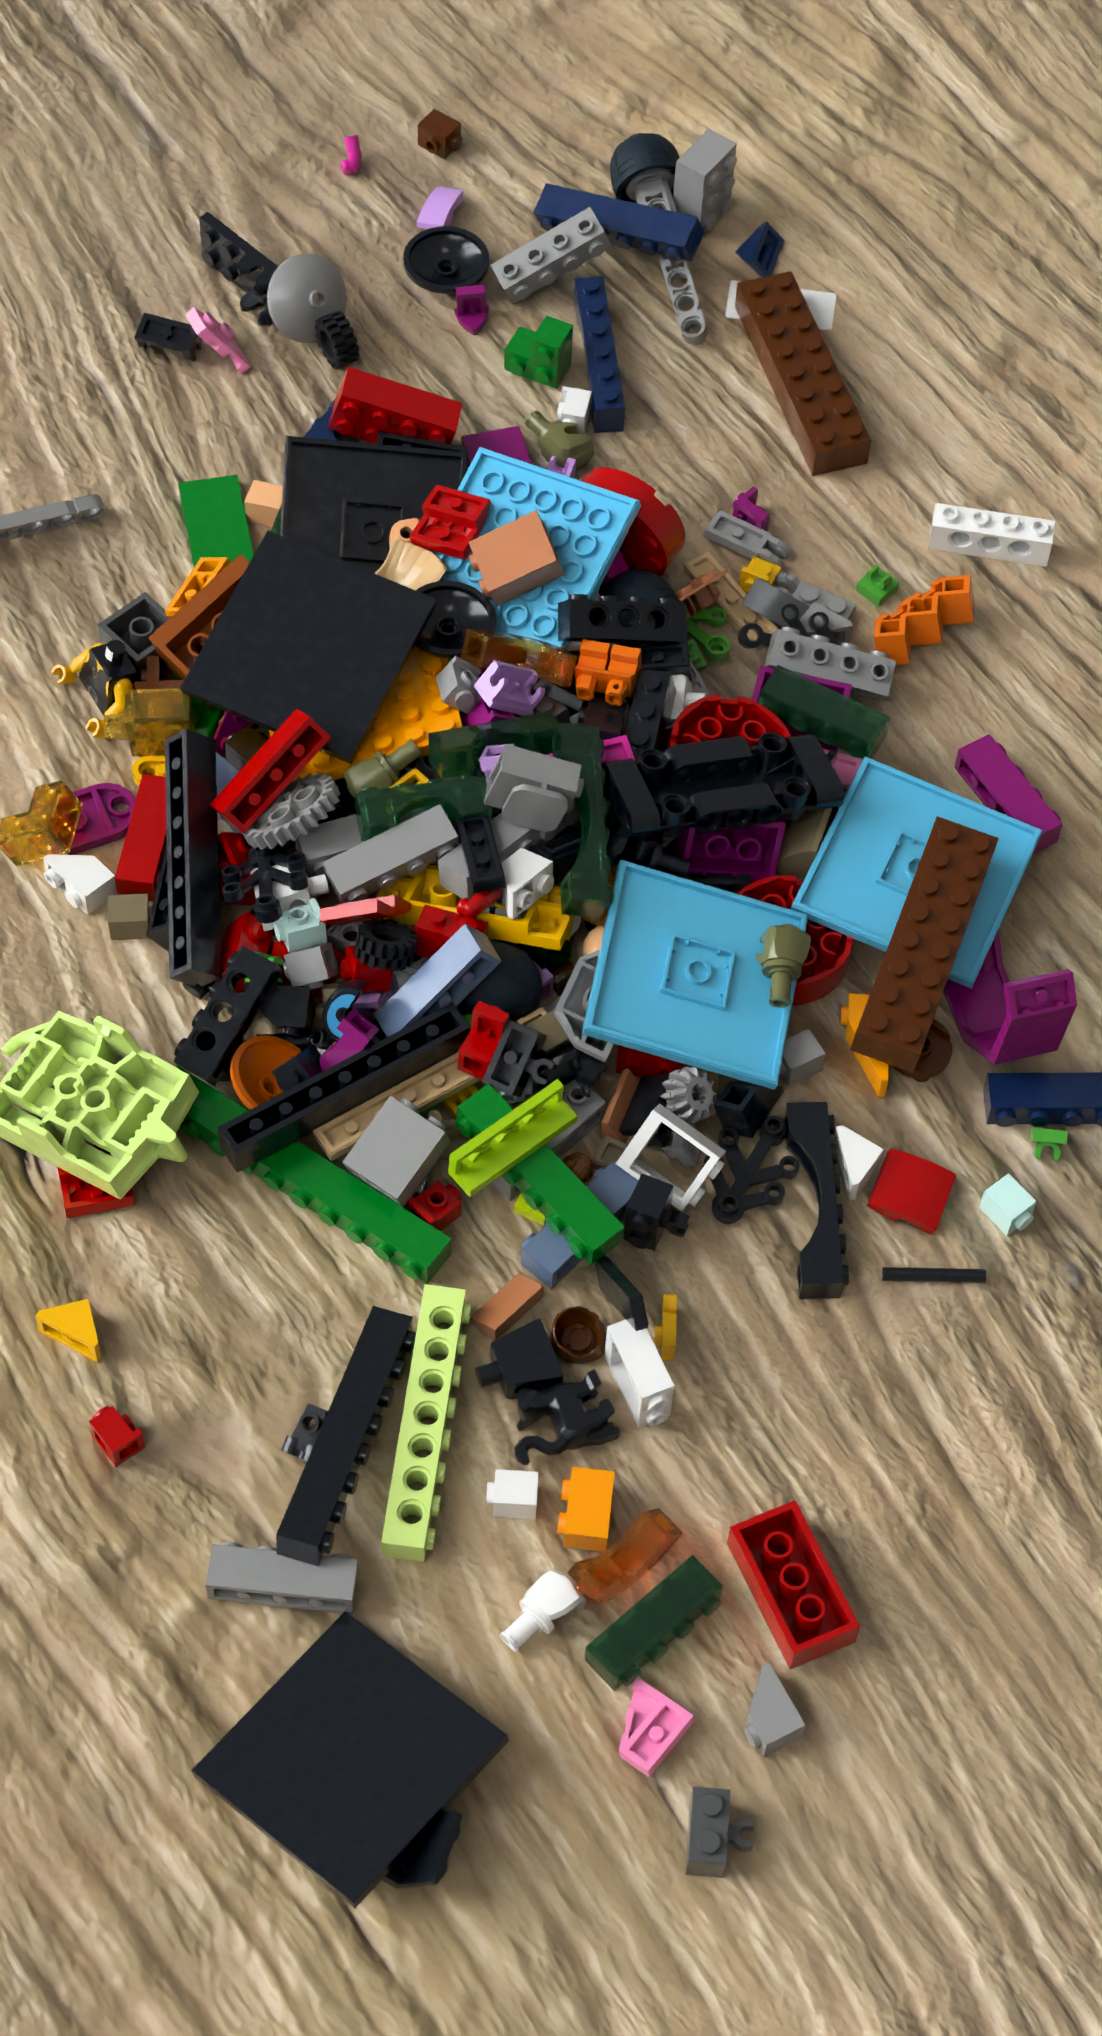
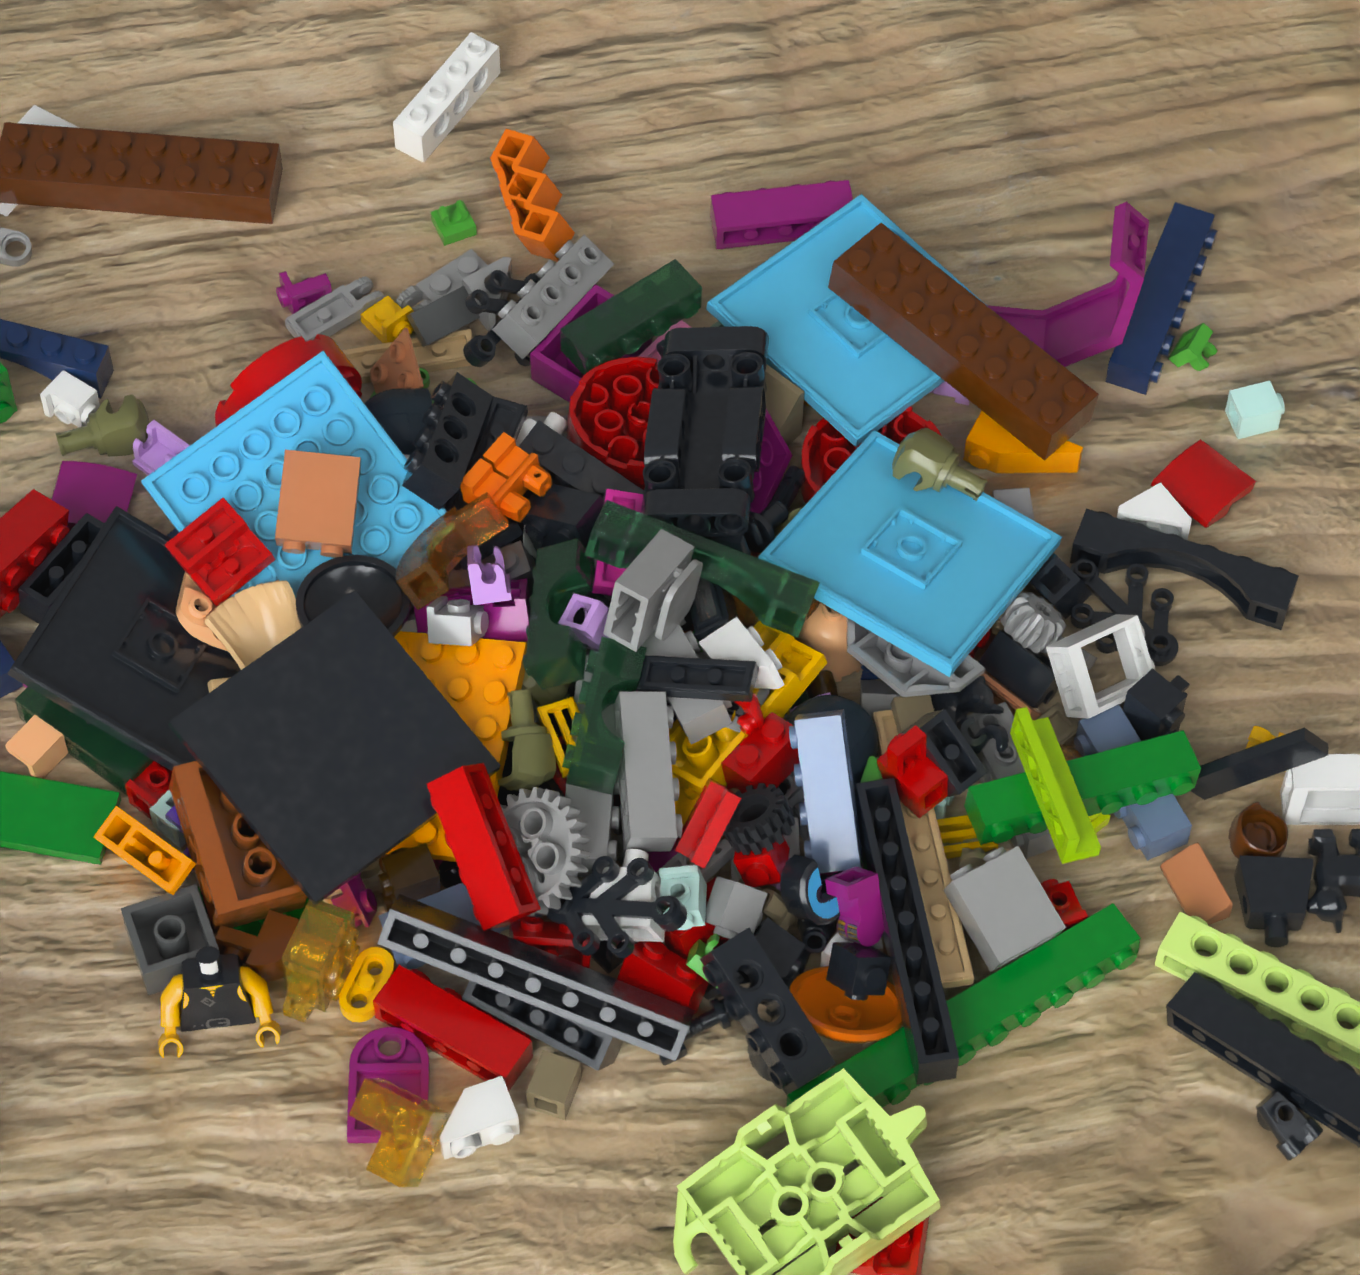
camera: 65 degrees left, 0 degrees up
black bar [882,1267,986,1283] -> none

